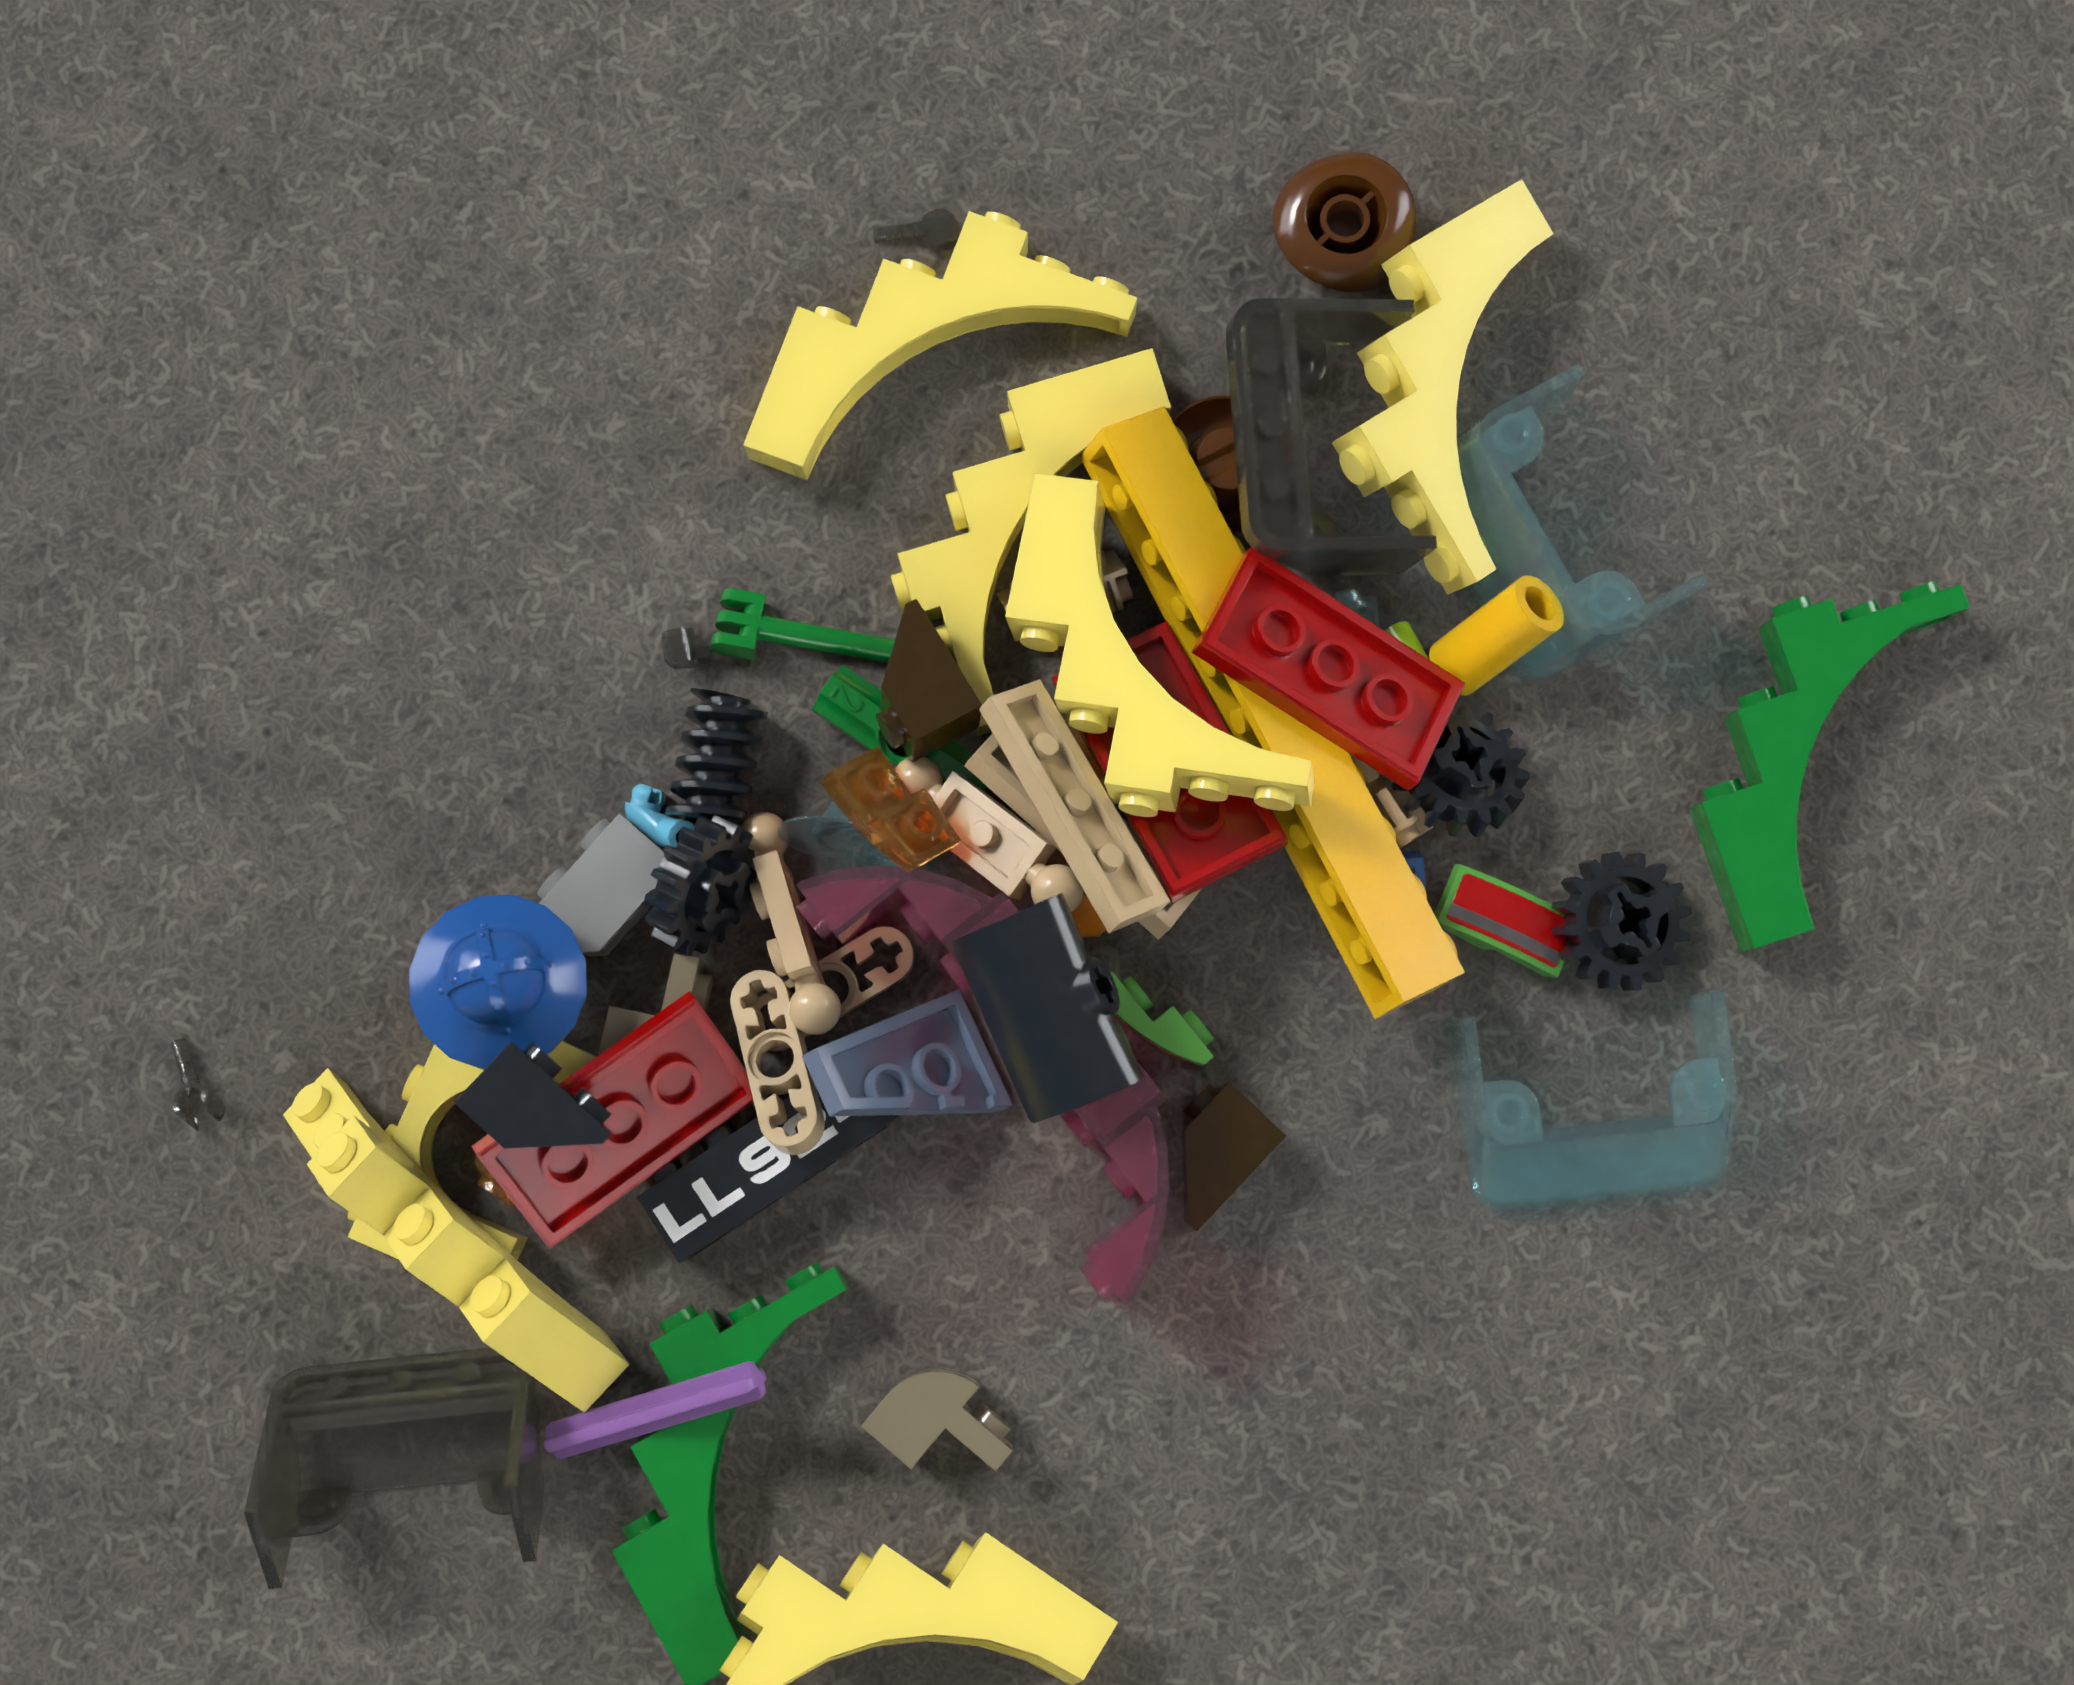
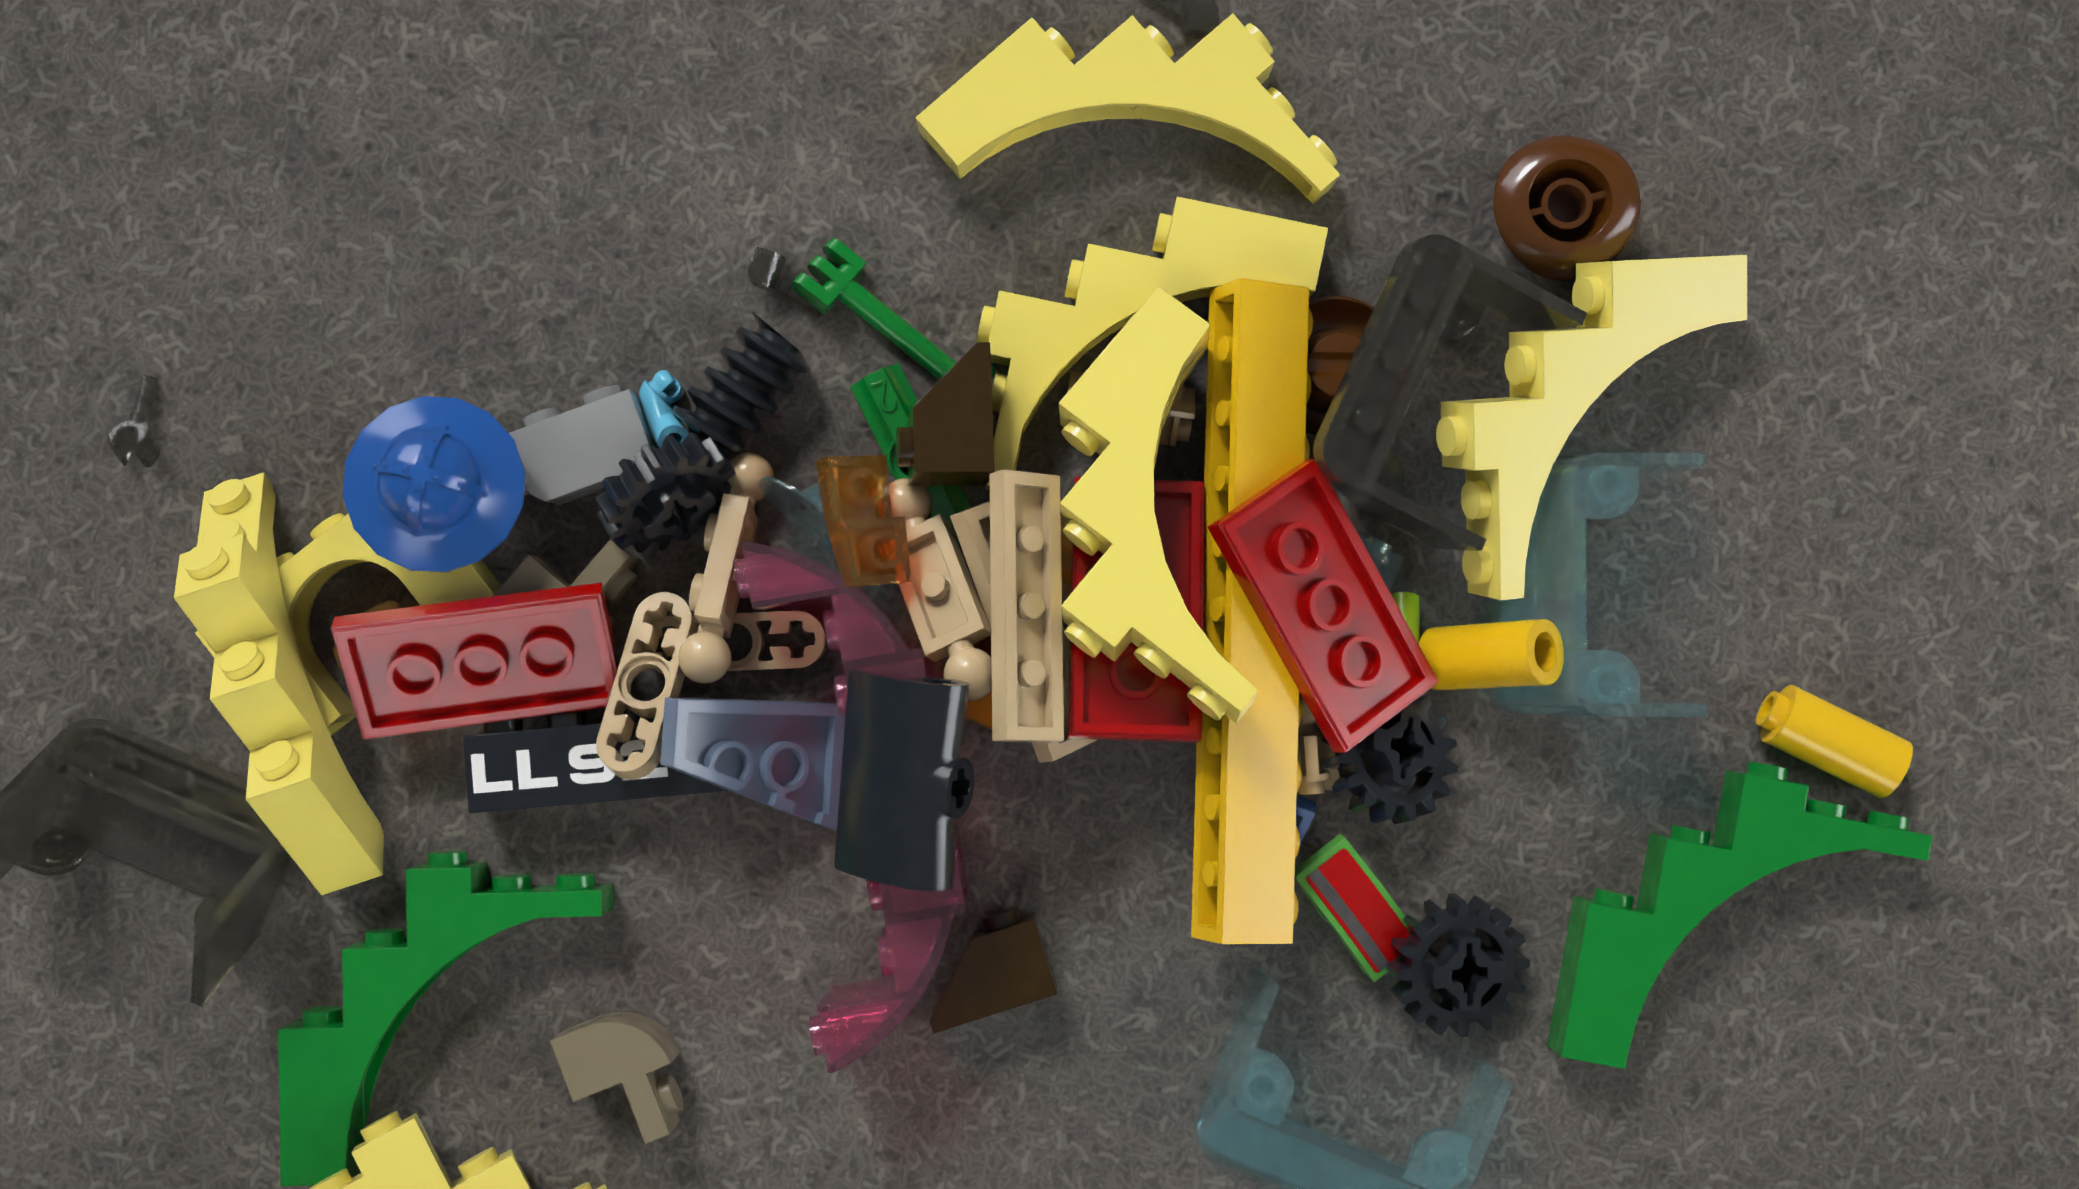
camera: 30 degrees right, 5 degrees up
black slope [454,1041,613,1149] -> none
medium lavender axle [543,1361,767,1459] -> none
bright green slope [1111,971,1214,1067] -> none
none -> yellow brick [1756,685,1913,798]

